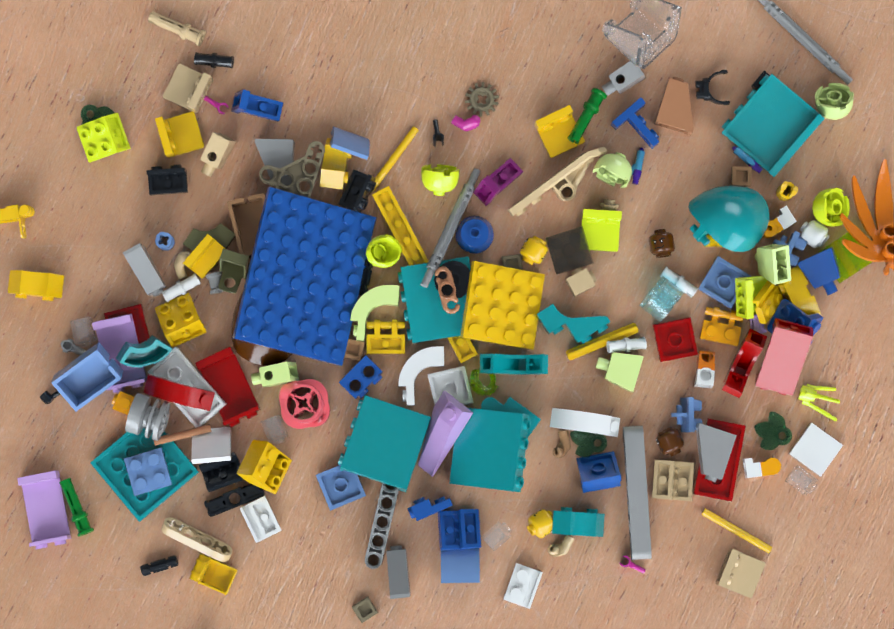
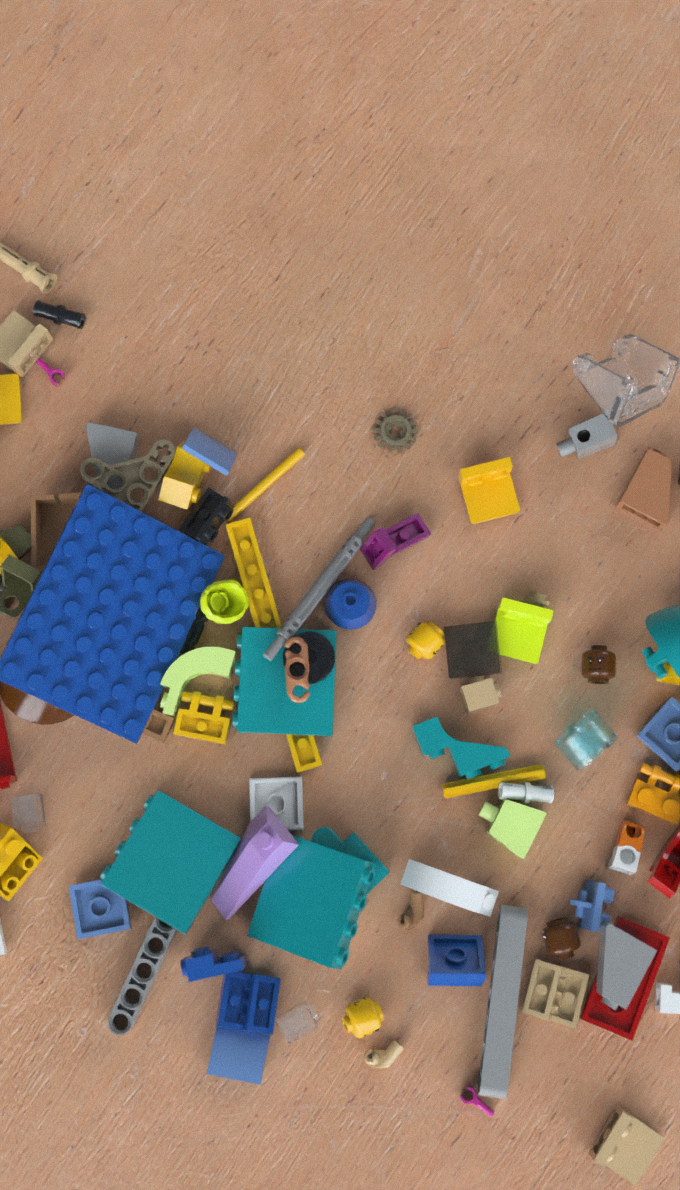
camera: 10 degrees right, 5 degrees down
tan torso [200,132,237,177] -> none
blue bracket [231,90,283,122] -> none
yellowish green torso [251,362,299,387] -> none
coral piece [279,379,330,429] -> none
blue brick [339,355,383,399] -> none
dark tan tile [352,596,378,623] -> none
light grey slope [386,545,411,599] -> none
white arch [398,346,444,406] -> none
neon yellow cylinder [421,164,460,196] -> none
black hand [433,119,444,147] -> none
dark pink arm [451,115,481,131] -> none
yellow plate [460,261,545,350] -> none
clear neon green piece [470,368,498,396] -> none
teal arch [480,354,548,375] -> none
dark tan tile [502,254,523,270] -> none
white plate [503,563,543,609] -> none
tan piece [508,147,607,216] -> none
teal brick [552,507,605,537] -> none
green pin [568,88,607,144] -> none
clear green plate [570,431,607,457] -> none
yellowish green cylinder [593,152,632,188] -> none
blue bracket [611,98,659,149] -> none
piece [632,148,645,185] -> none
red tile [653,317,698,362] -> none
white pin [660,266,698,298] -> none
yellow bar [701,508,772,553] -> none

